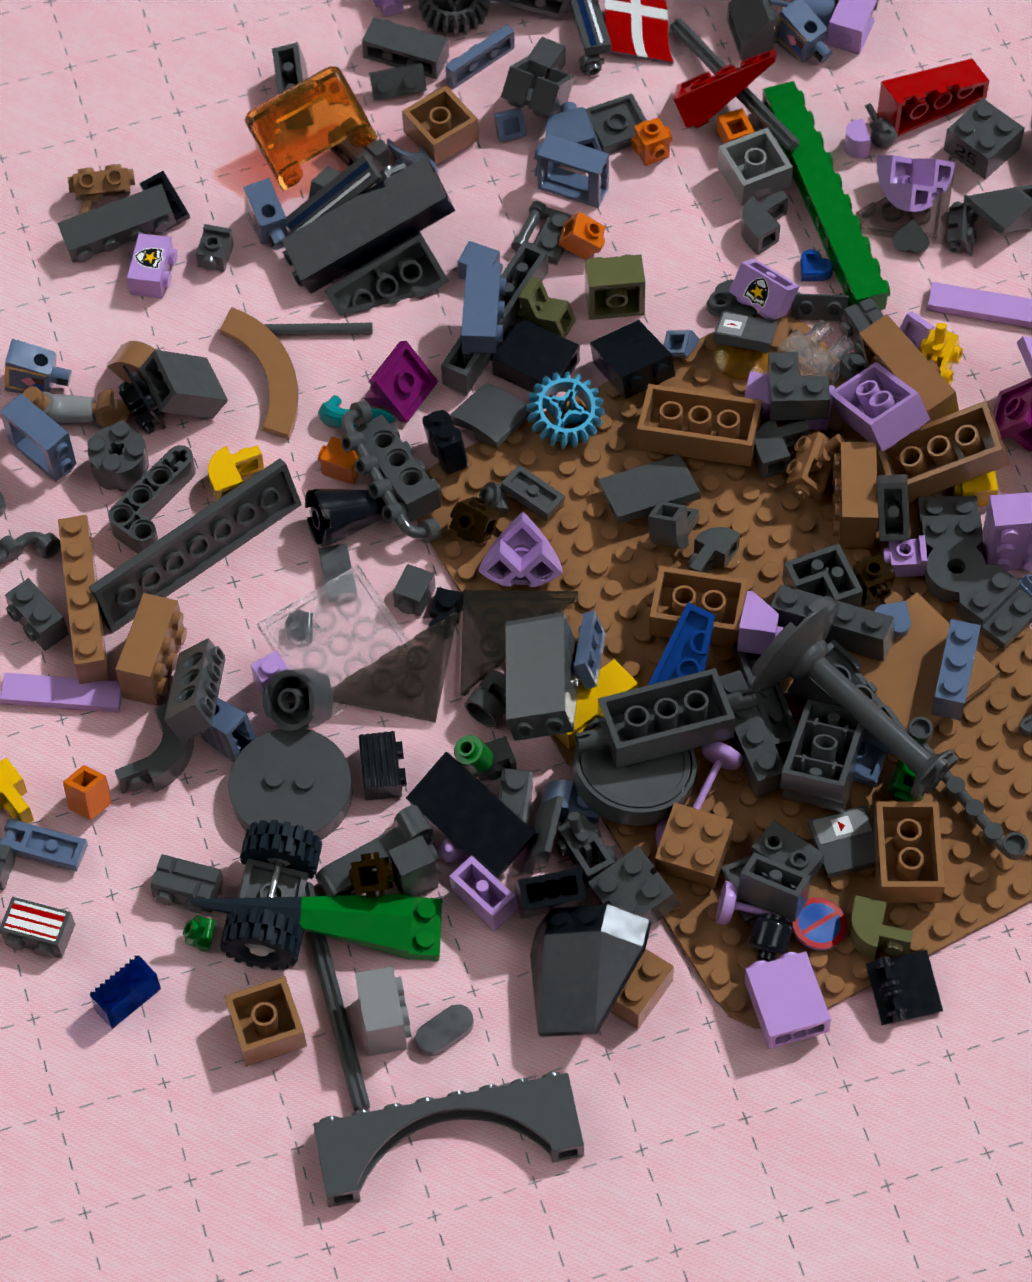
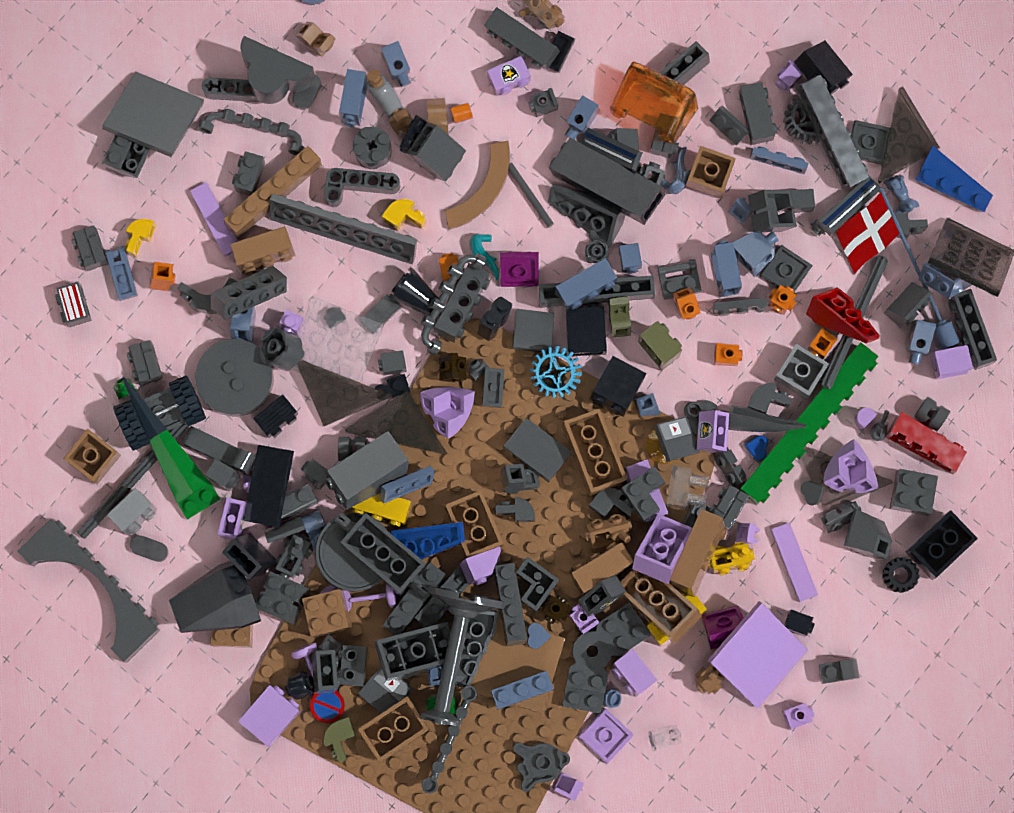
camera: 55 degrees right, 20 degrees up
clear blue brick [90,955,161,1029] -> none
dark brown brick [349,852,396,898] -> none
green brick [454,735,493,774] -> none
black hinge [866,949,943,1025] -> none
none -> orange brick [451,103,473,124]
none -> dark grey plate [585,240,609,263]
none -> dark grey plate [712,298,768,316]
none -> orange brick [714,343,743,366]
none -> dark grey piece [720,405,806,432]
none -> dark grey wheel [914,397,951,432]

